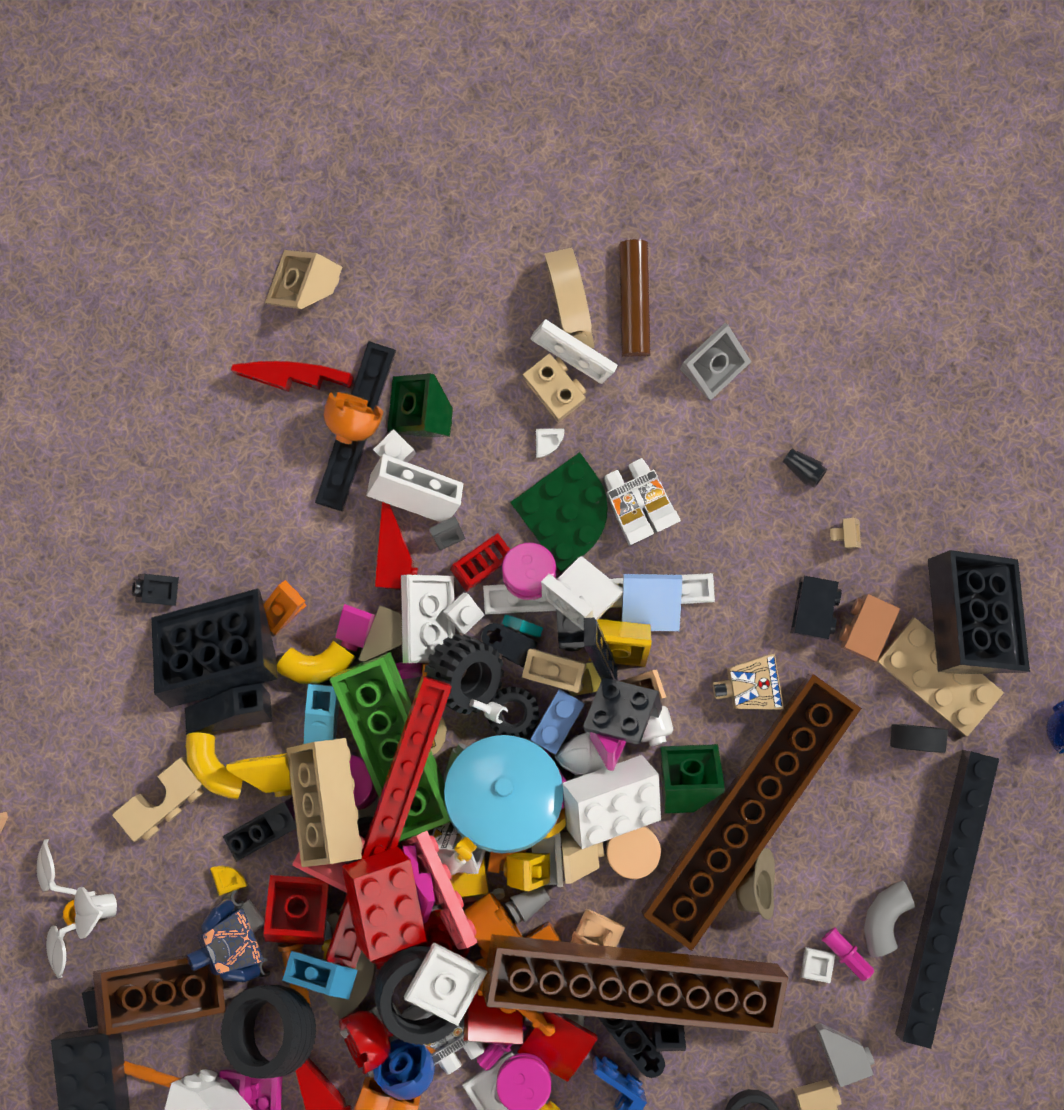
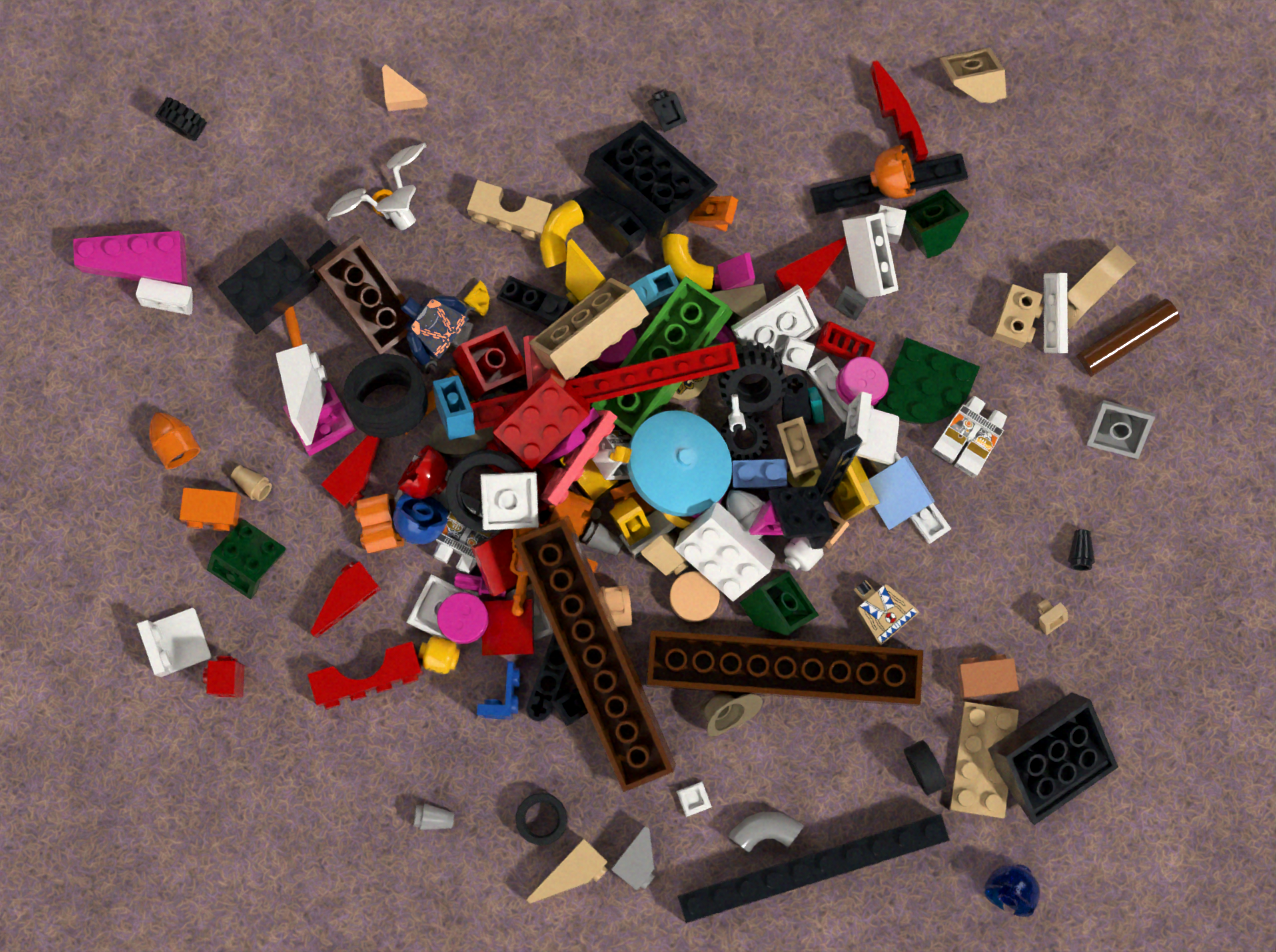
camera: 55 degrees right, 5 degrees down
white tile [536,429,564,458] -> none
black brick [790,575,842,640] -> none
dark pink axle [822,927,874,981] -> none

